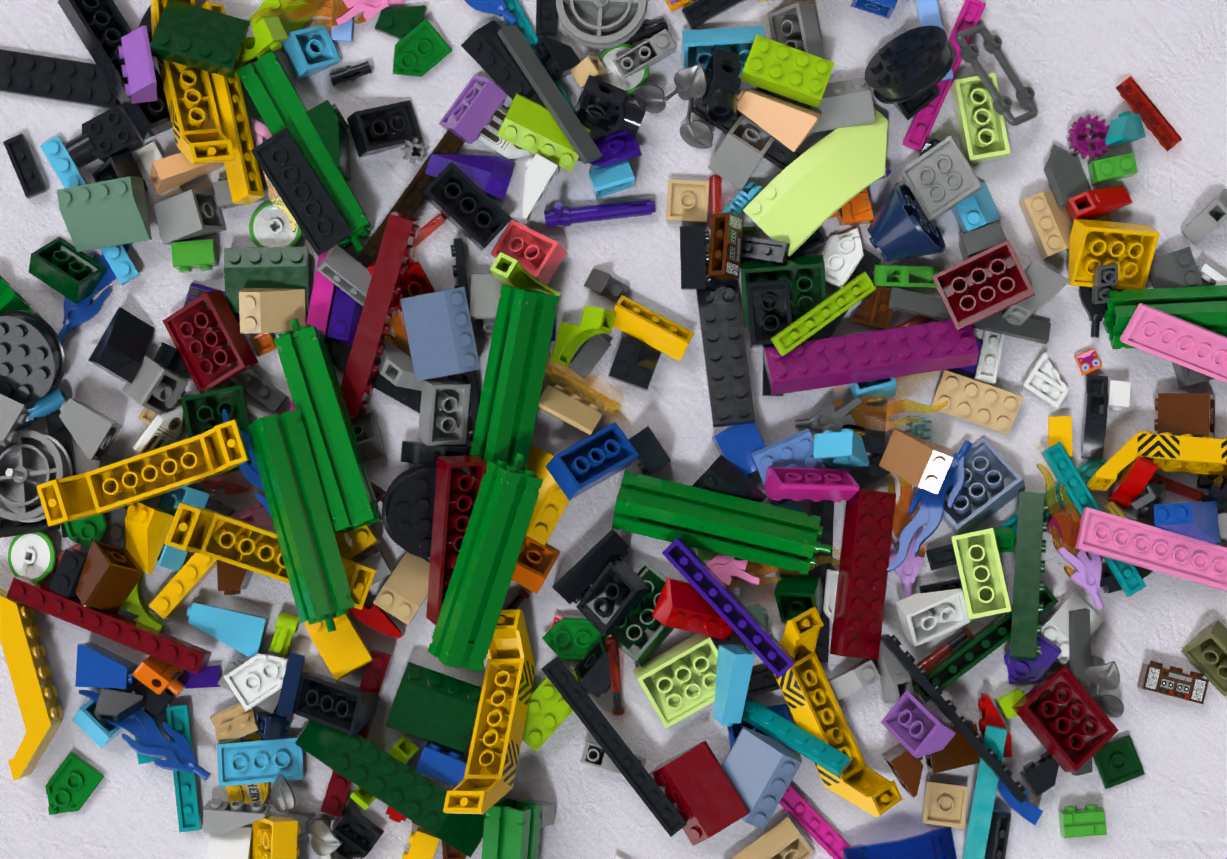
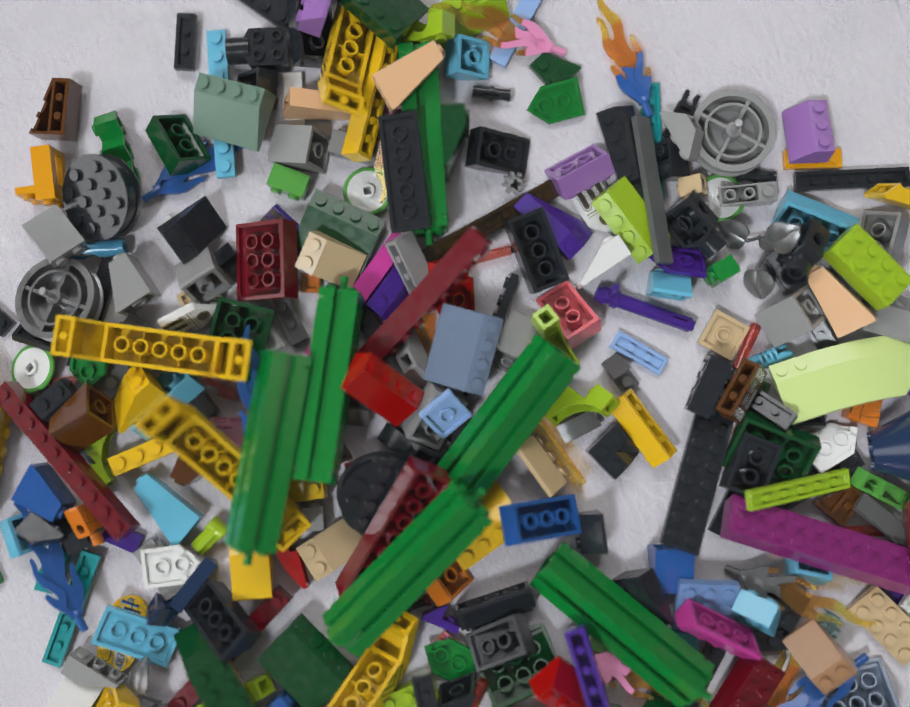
camera: 30 degrees right, 0 degrees up
tan bracket [210,703,259,744] -> none
none -> red slope [341,352,425,426]
none -> light nougat slope [372,40,444,114]
none -> light blue tile [418,388,473,440]
none -> dark purple slope [421,603,460,634]
none -> light blue tile [609,330,669,376]
none -> light grey slope [659,111,704,162]
none -> green brick [703,254,742,288]

